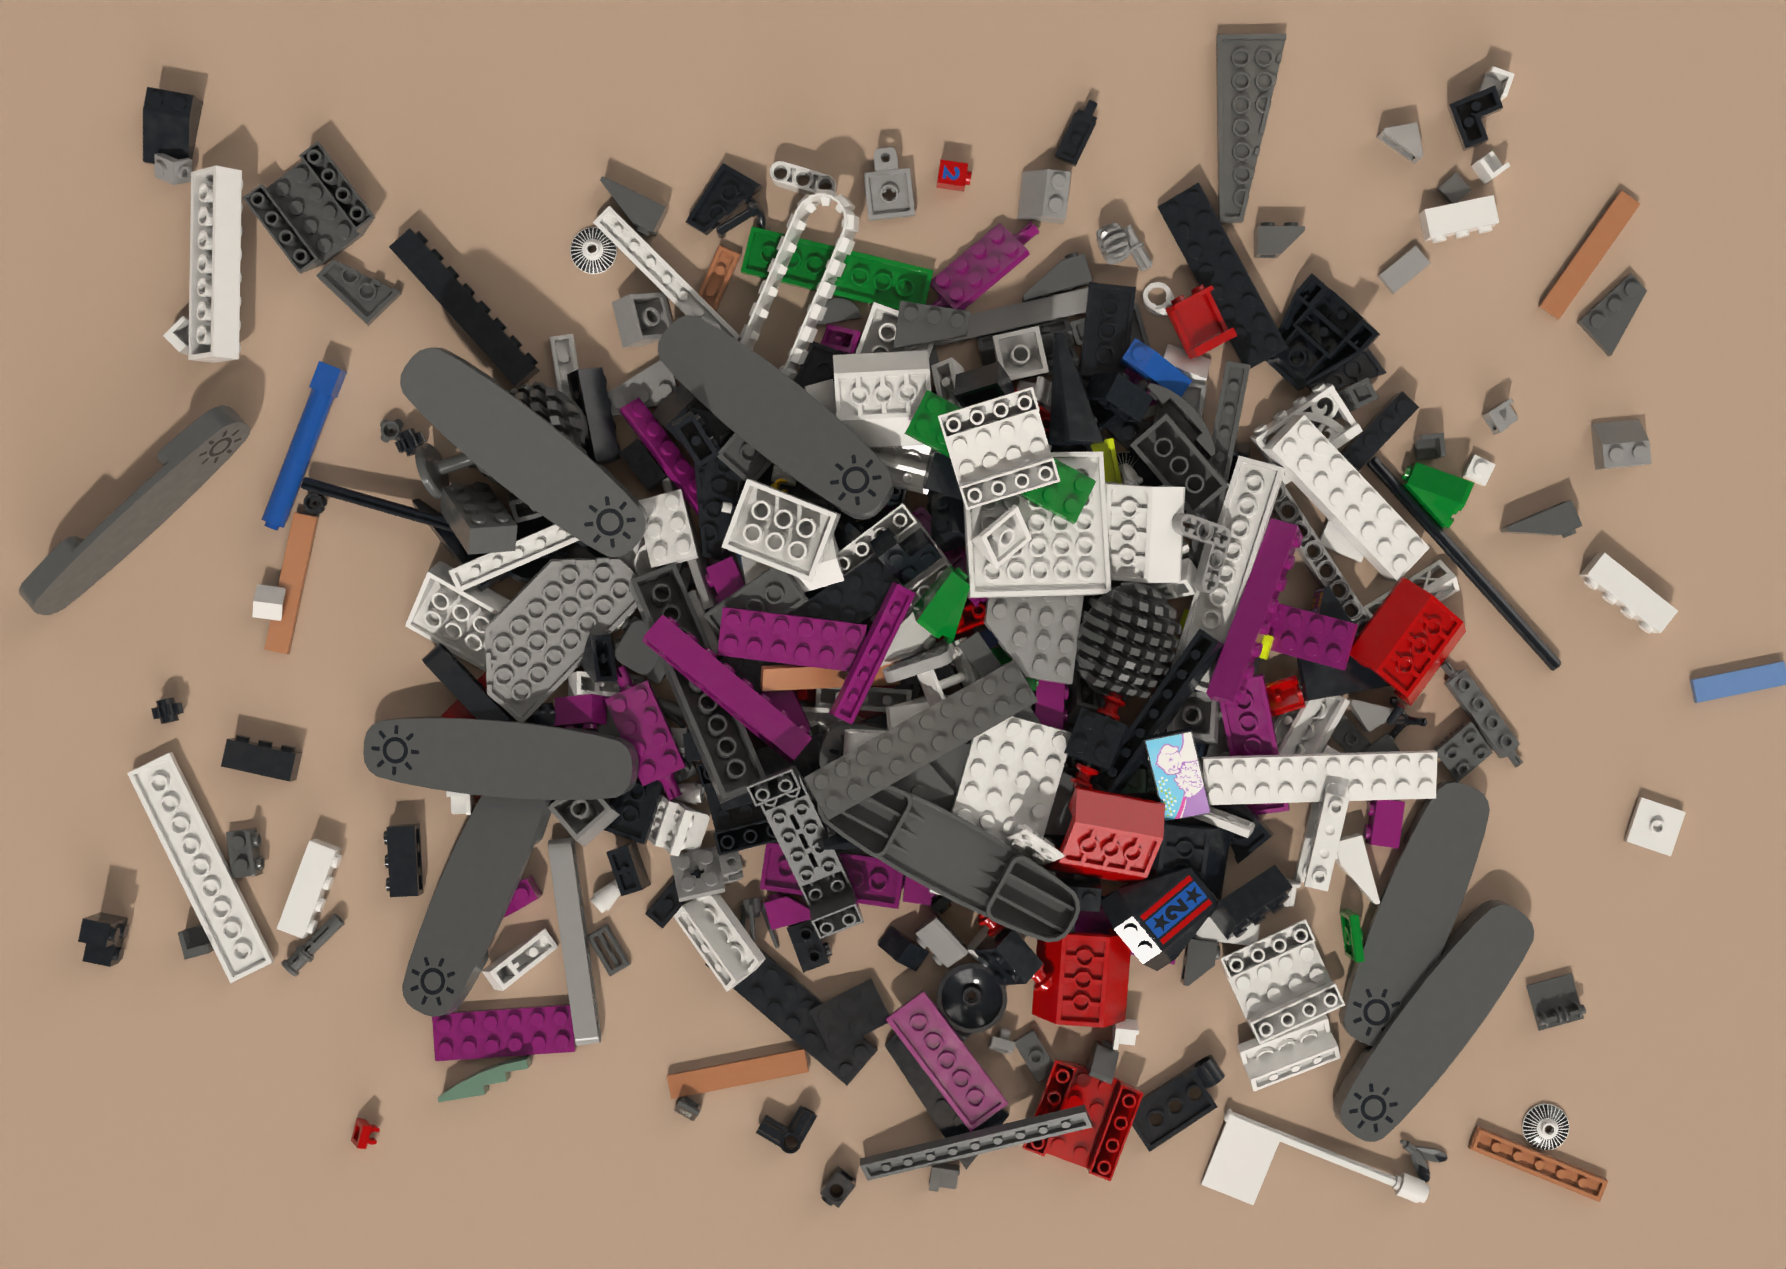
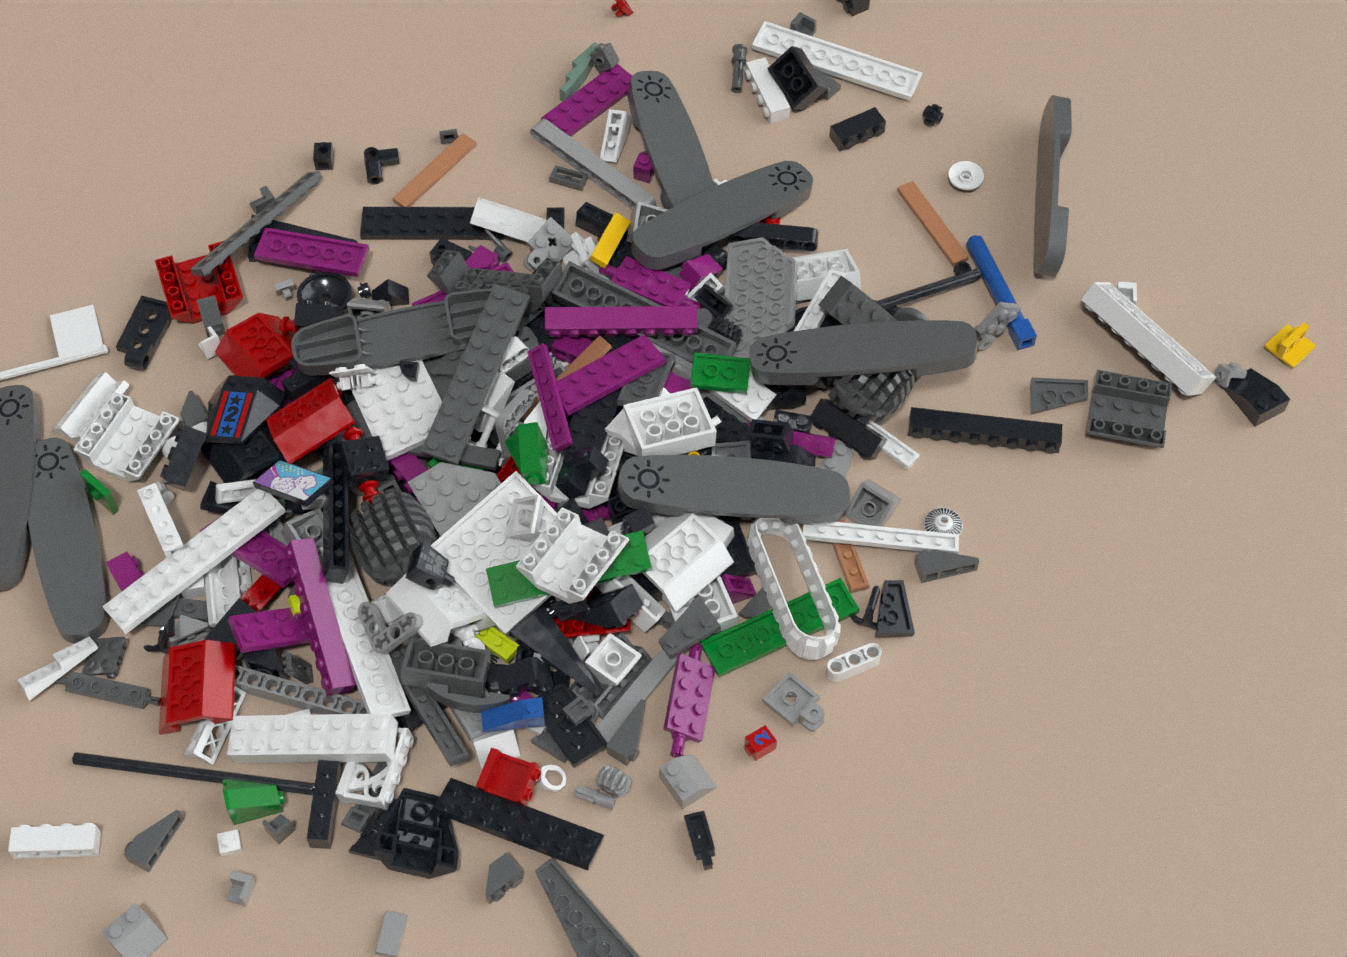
camera: 140 degrees right, 30 degrees down
white panel [252,584,286,621] -> none
black brick [383,823,423,897] -> none
white cone [590,879,621,913] -> none
black plate [808,979,889,1053] -> none
dark grey plate [1013,1029,1053,1082] -> none
white slope [1335,833,1380,904] -> none
none -> white slope [18,636,98,701]
none -> dark grey tile [282,652,313,685]
none -> black plate [357,282,372,299]
none -> black tile [399,362,420,381]
none -> black torso [405,541,454,590]
none -> dark grey bracket [563,695,596,726]
none -> yellow tile [589,212,631,269]
none -> dark grey brick [590,43,620,72]
none -> black brick [620,506,655,536]
none -> green tile [690,353,750,394]
none -> black tyre [708,316,743,345]
none -> black brick [767,46,828,111]
none -> white dish [948,161,984,190]
none -> light grey plate [974,302,1021,350]
none -> yellow bracket [1264,322,1316,368]

